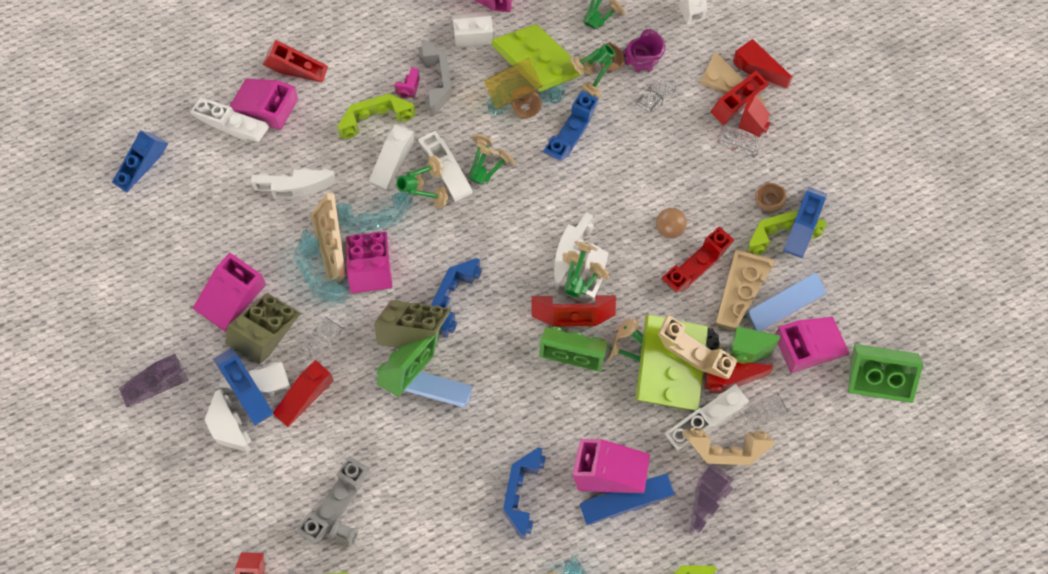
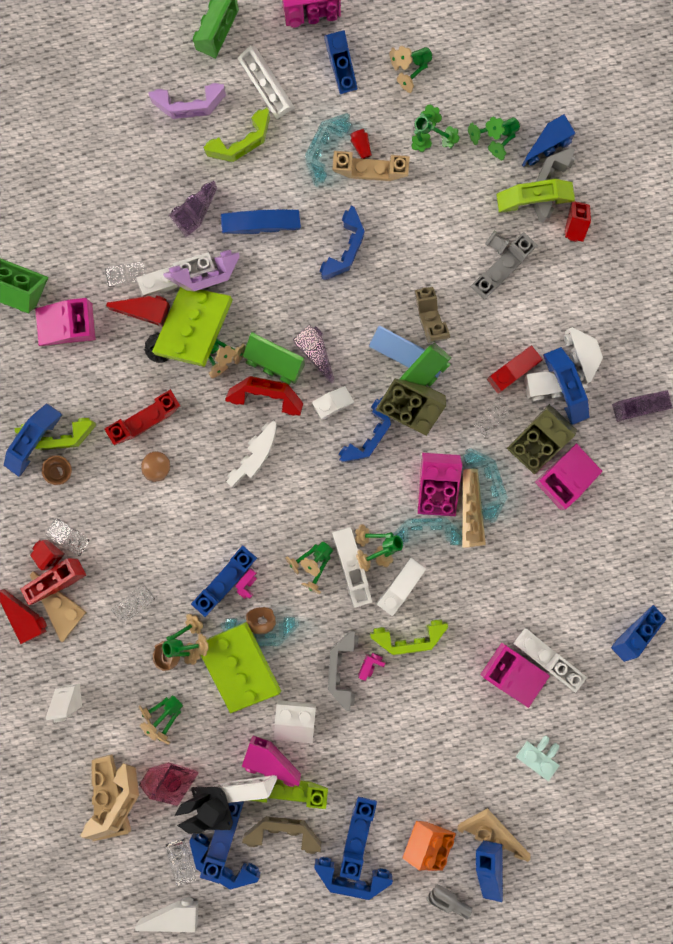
camera: 165 degrees left, 20 degrees up
white slope [251,168,336,199] -> none
red slope [262,40,328,82] -> none
clear yellow piece [484,57,543,110] -> none
plant [562,241,610,298] -> none
white slope [567,243,609,304] -> none
dark pink slope [572,439,650,493] -> none
magenta hair [622,29,666,73] -> none
tan slope [658,315,737,379] -> none
tan slope [682,427,774,465] -> none
tan wing [715,250,776,331] -> none
bright green slope [729,327,780,363] -> none
light blue slope [746,273,826,331] -> none
none -> lavender slope [163,250,240,291]
none -> dark pink bracket [235,568,257,599]
none -> slope [293,324,334,384]
none -> white slope [312,386,354,421]
none -> dark tan slope [415,287,450,344]
none -> light aqua hinge [516,736,560,781]

